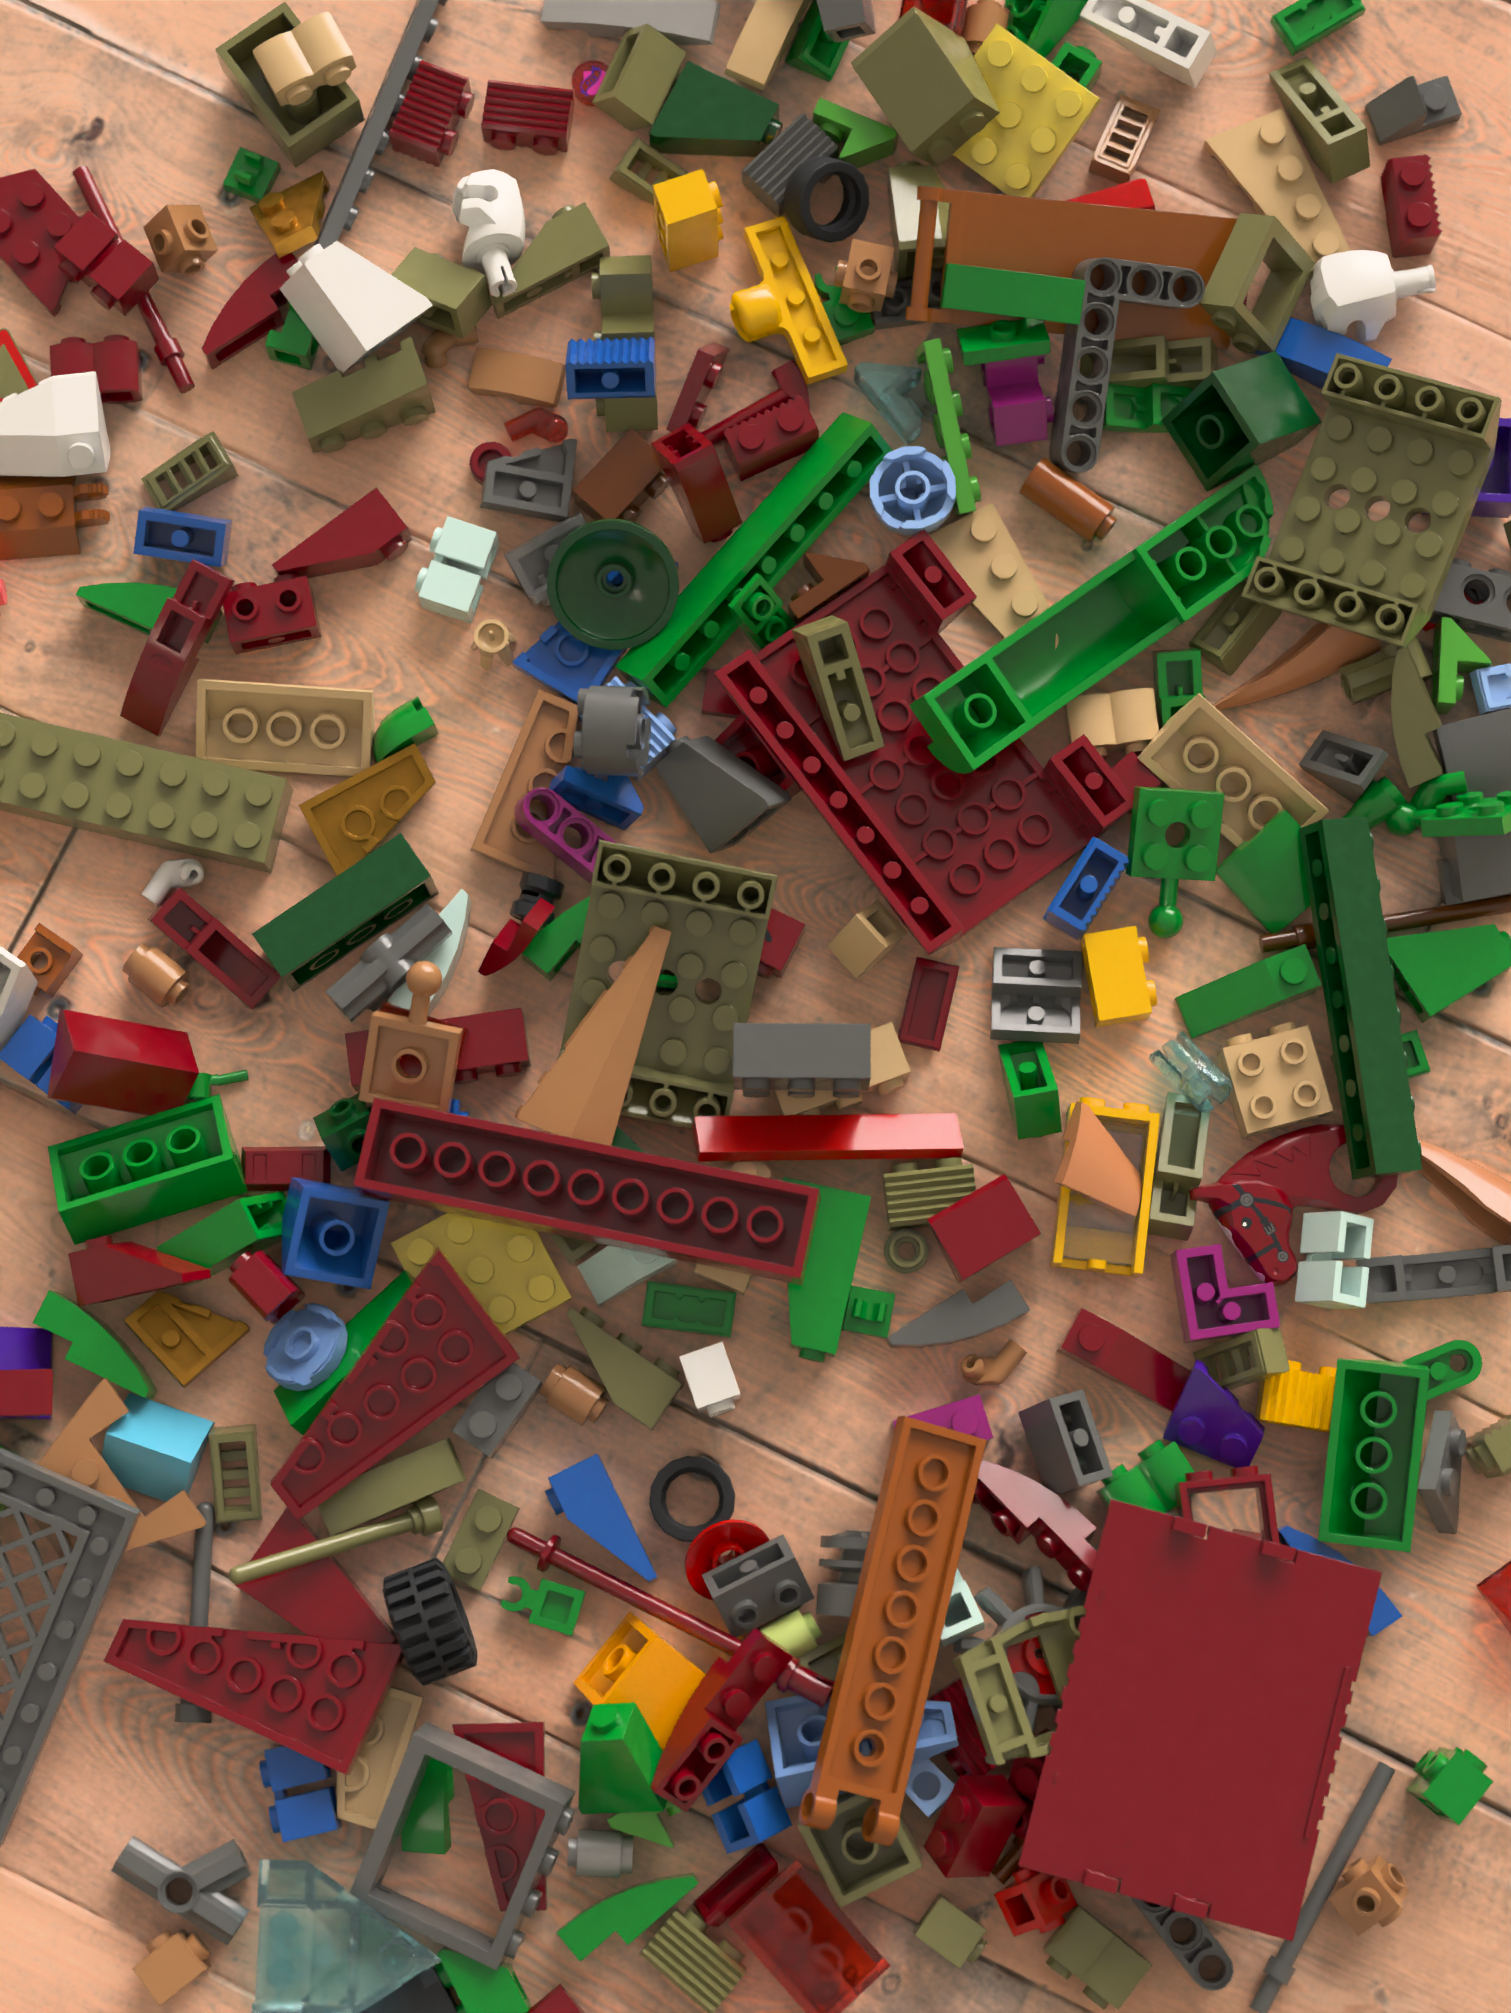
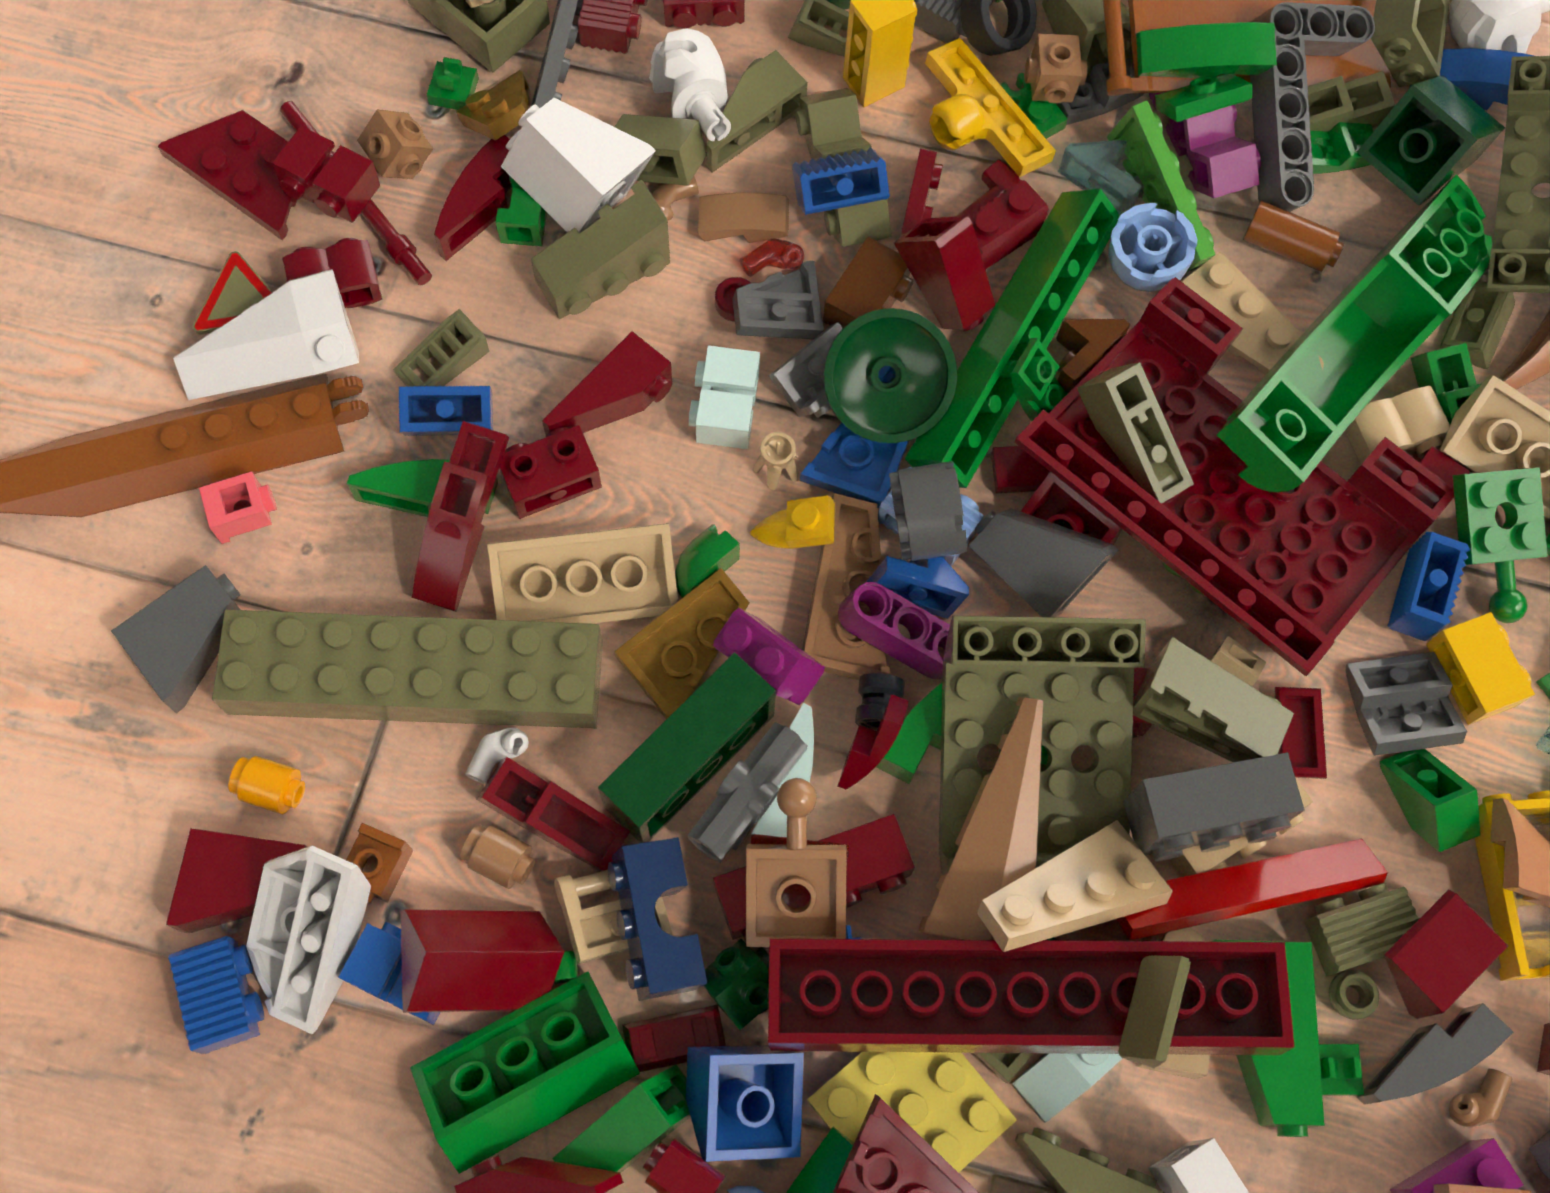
camera: 15 degrees left, 10 degrees down
green plate [642,1281,737,1338] -> none
none -> tan plate [554,870,673,964]
none -> dark blue arch [608,837,707,1001]
none -> magenta brick [713,608,825,705]
none -> yellow plate [750,495,835,549]
none -> tan wing [977,820,1173,952]
none -> olive slope [1118,956,1191,1069]
none -> wedge [1133,637,1294,762]

